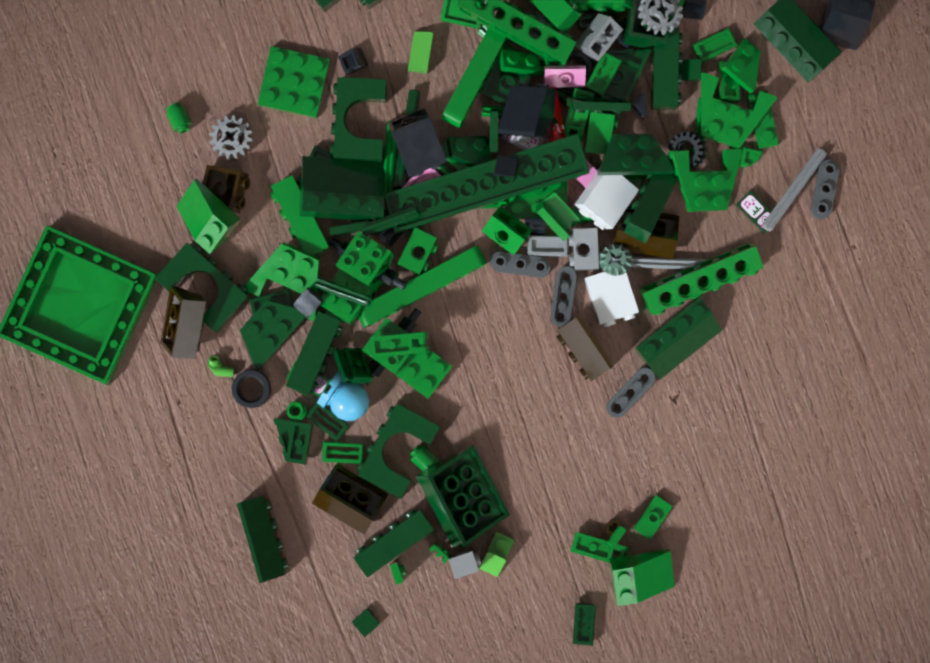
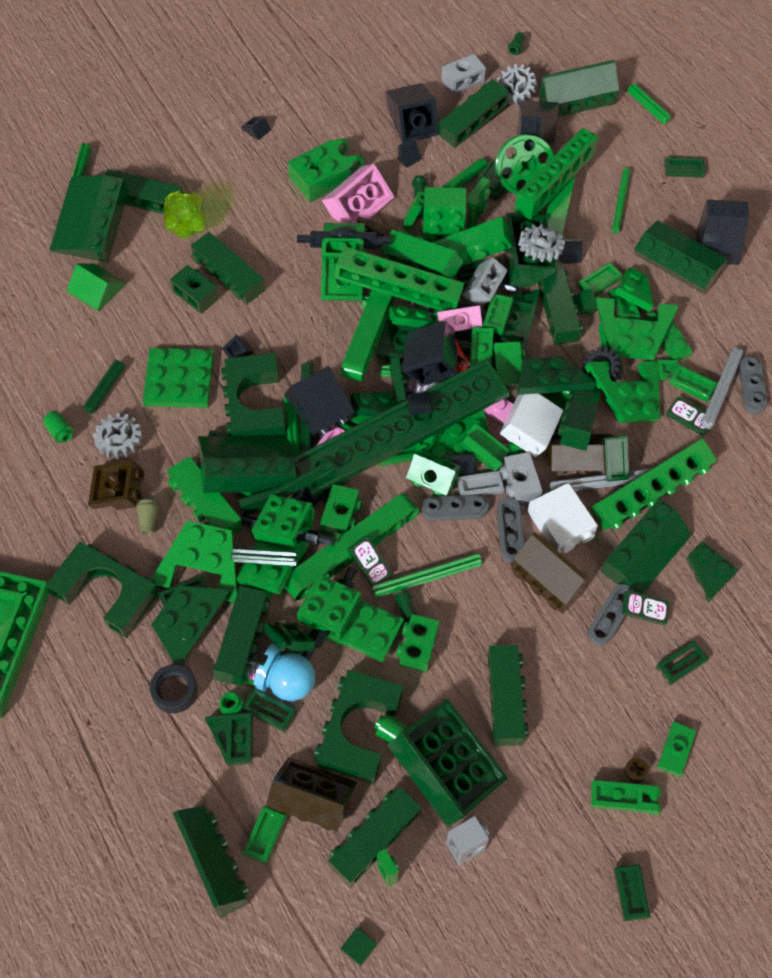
camera: 15 degrees left, 25 degrees down
dark brown slope [160,286,207,359] -> none
green slope [176,178,241,254] -> none
bright green arm [208,355,235,377] -> none
slope [293,287,323,318] -> none
green tile [322,441,364,464] -> none
green plate [370,332,430,358] -> none
bright green slope [408,31,434,74] -> none
green tile [429,542,450,564] -> none
bright green slope [479,531,514,577] -> none
dark green plate [566,97,631,114] -> none
sand green gear [599,244,632,276] -> none
green tile [607,526,626,548] -> none
green slope [609,549,675,606] -> none
black slope [631,92,647,120] -> none
none -> dark green axle [83,360,125,414]
none -> olive cone [136,499,159,534]
none -> green tile [243,806,287,864]
none -> tile [347,536,391,587]
none -> green axle [372,553,482,598]
none -> dark green pin [395,590,417,622]
none -> green brick [396,614,439,673]
none -> dark green brick [487,645,529,746]
none -> tile [604,435,629,482]
none -> tile [622,590,669,625]
none -> dark green tile [656,640,709,686]
none -> green plate [669,365,718,402]
none -> dark green wing [686,541,739,602]

